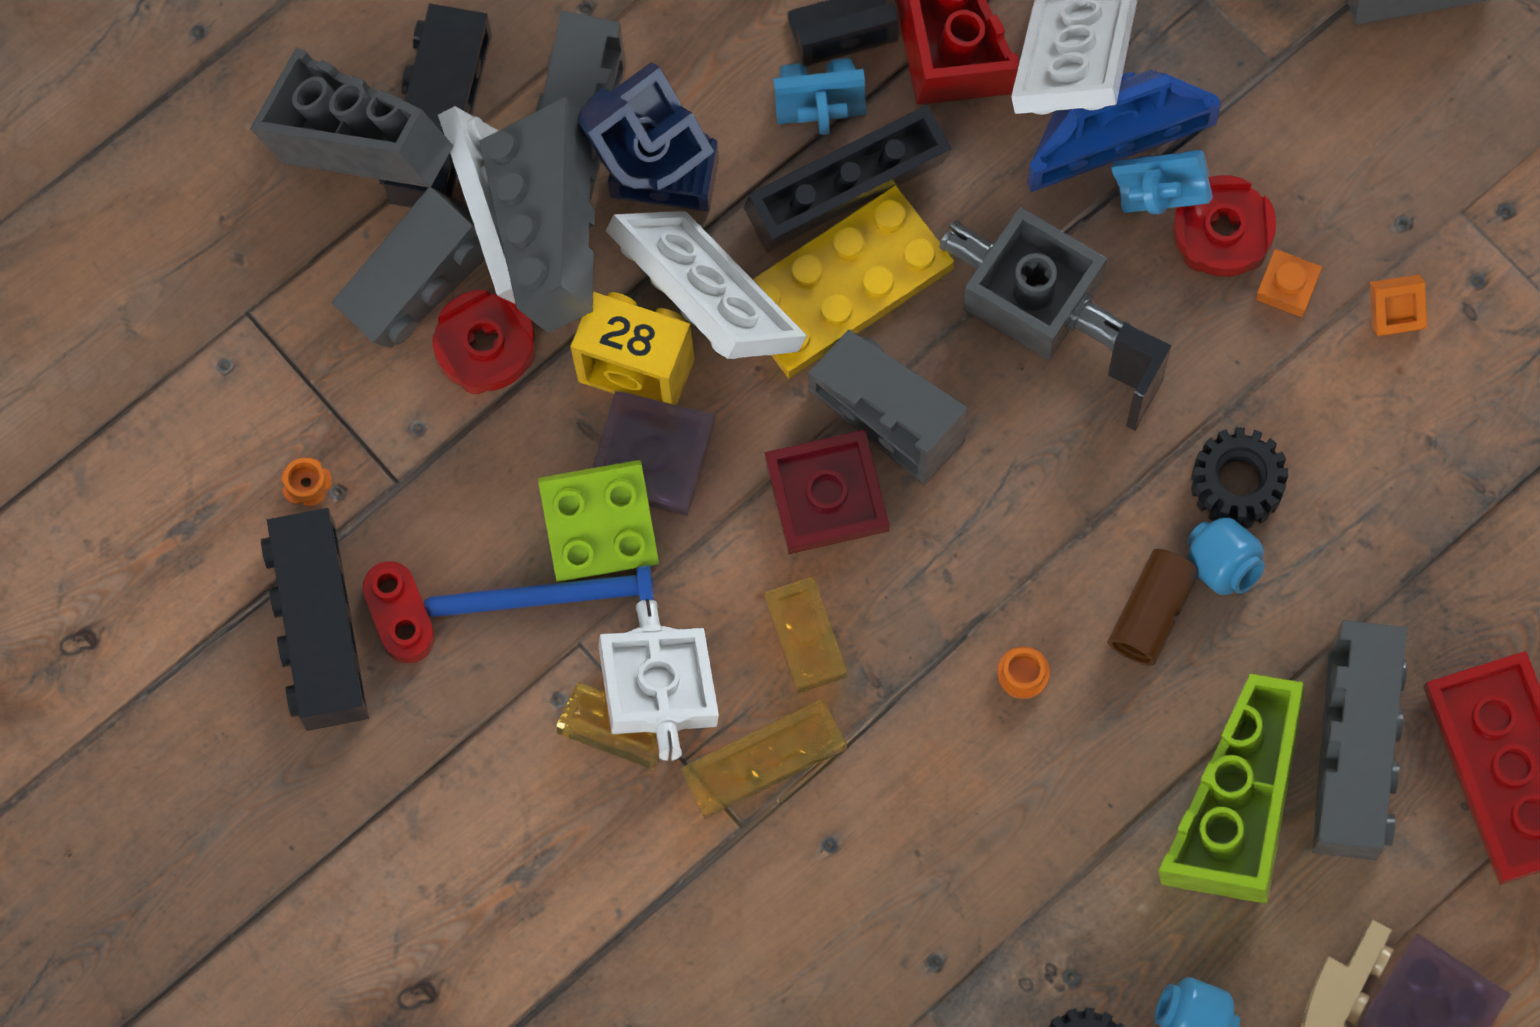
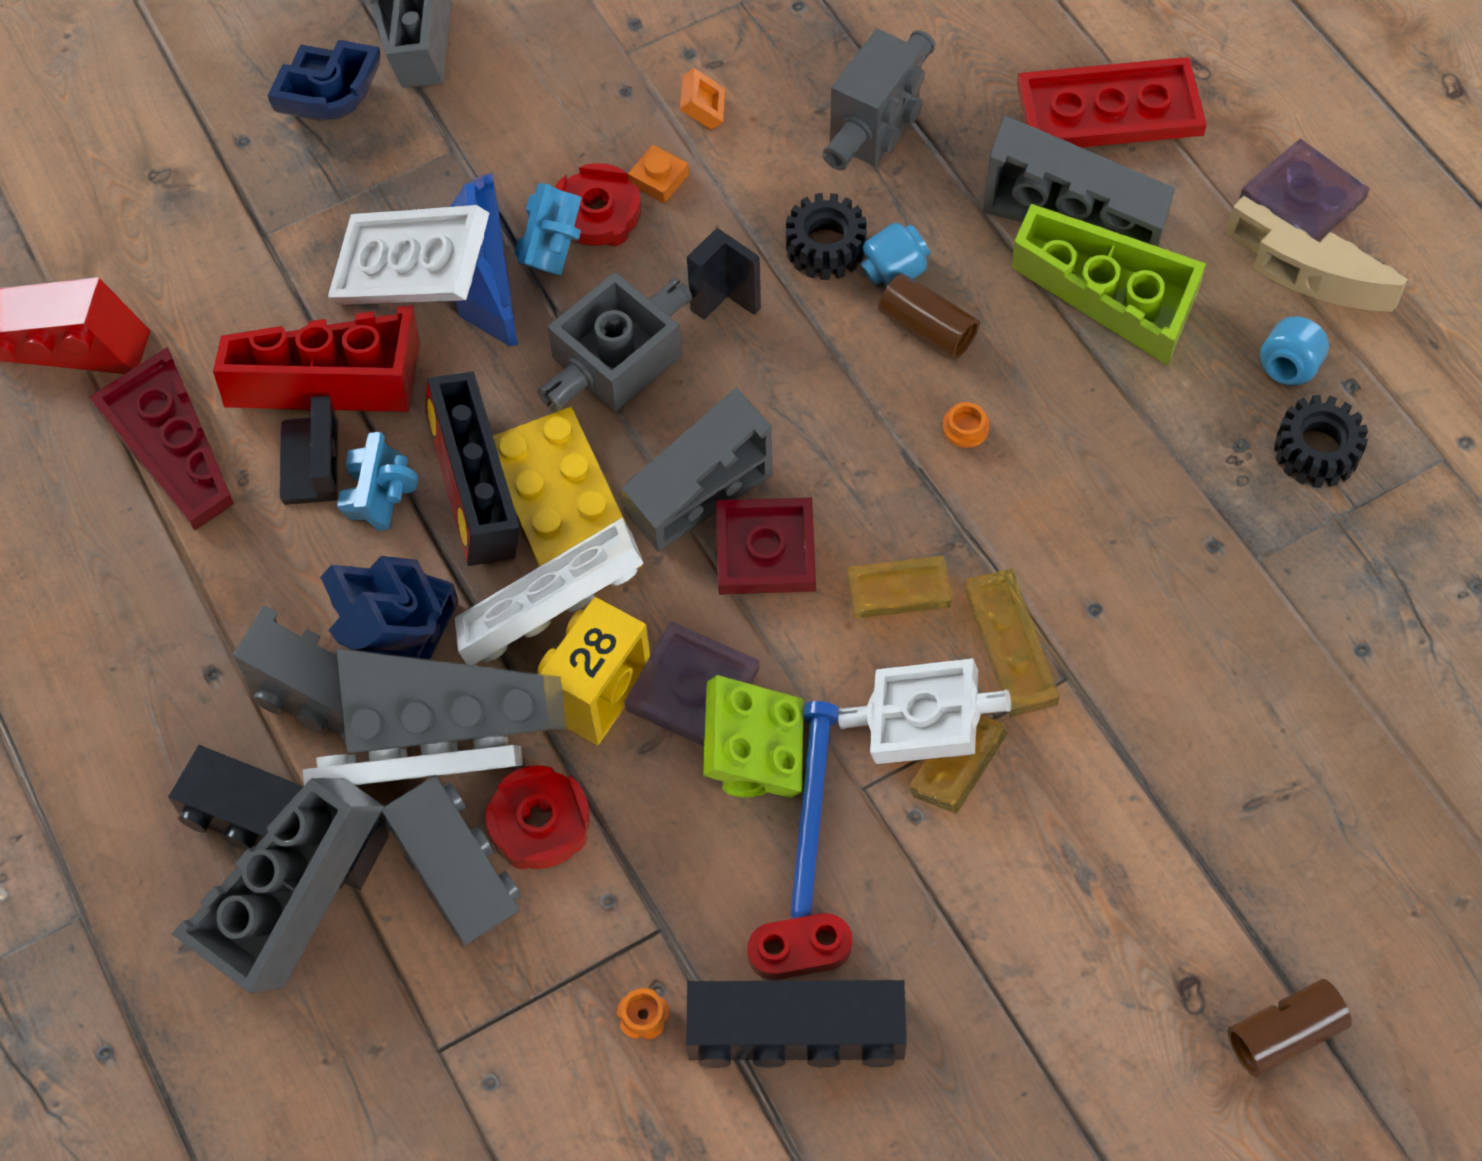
camera: 80 degrees left, 10 degrees down
none -> dark grey brick [822,28,935,170]

